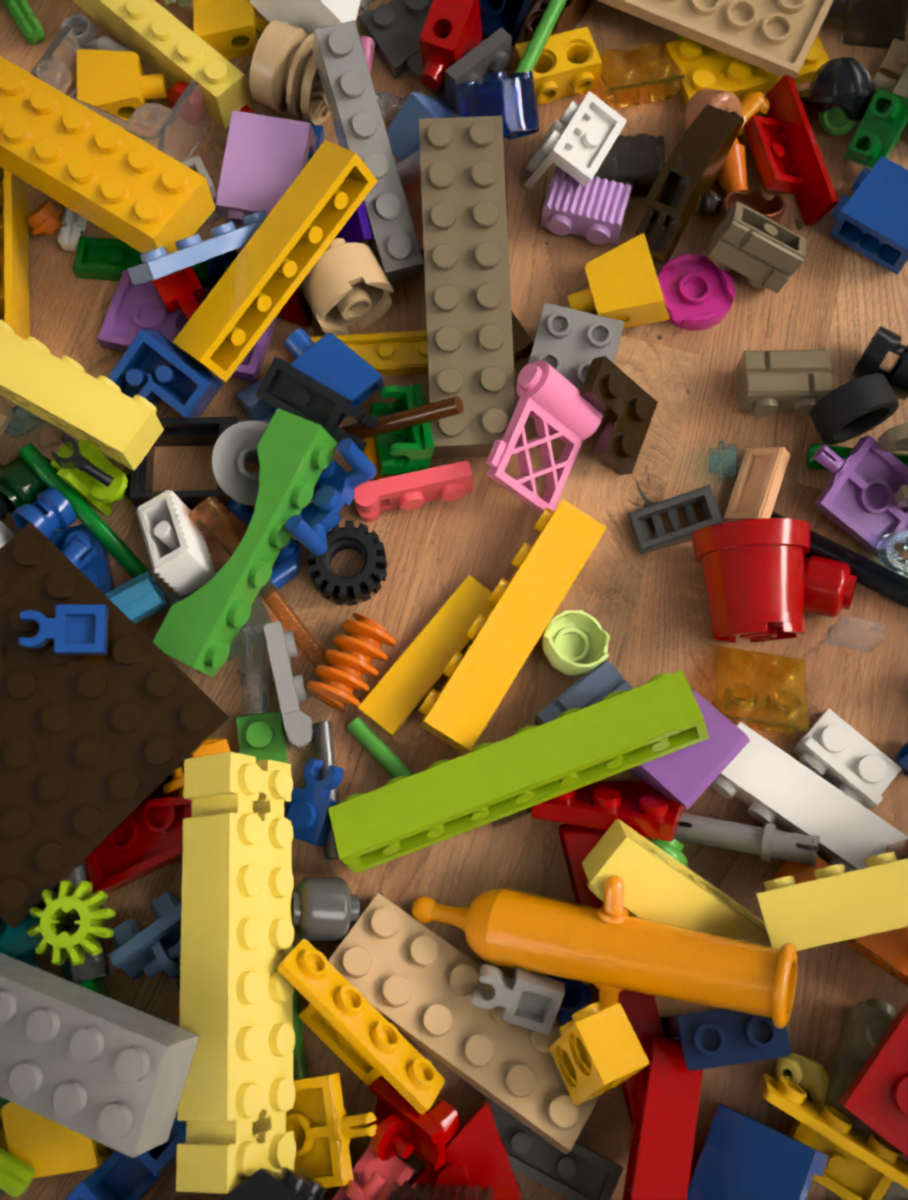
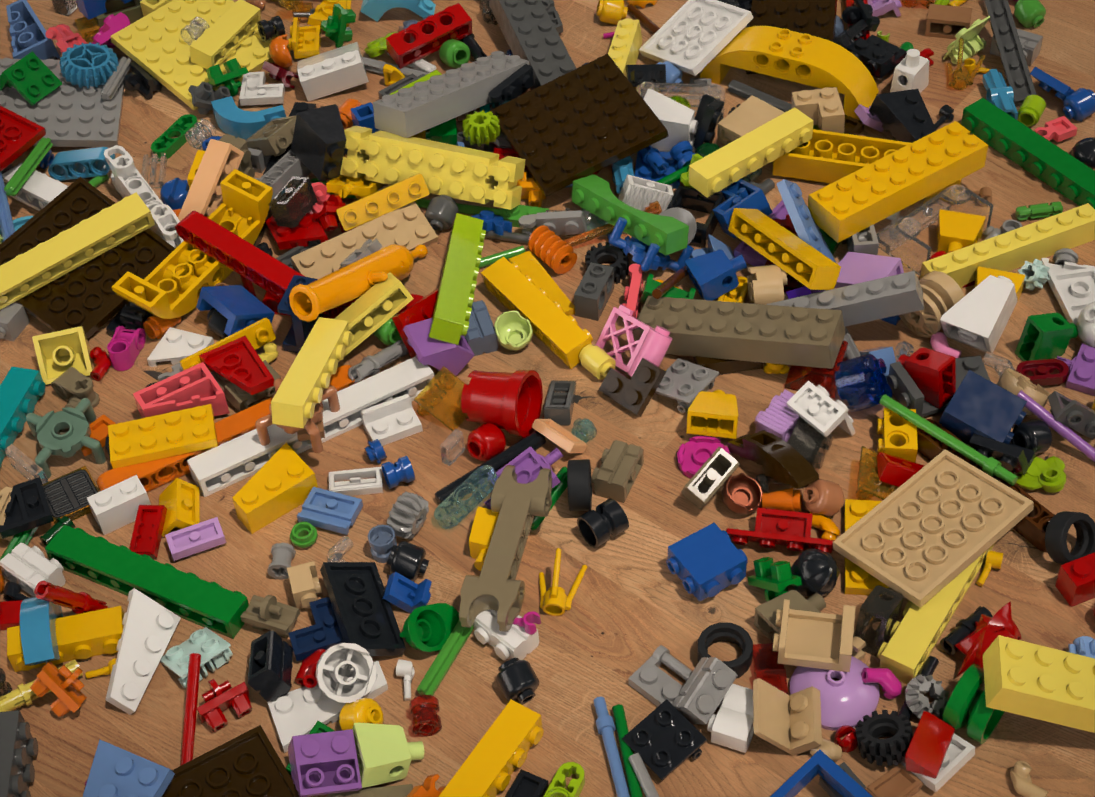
camera: 115 degrees right, 25 degrees down
blue plate [19,604,108,655] -> none
black hand [51,437,114,487] -> none
black hinge [255,357,380,452] -> none
yellow brick [549,1002,650,1107] -> none
none -> dark grey brick [574,262,614,321]
none -> light yellow brick [579,344,616,380]
none -> red slope [877,452,924,487]

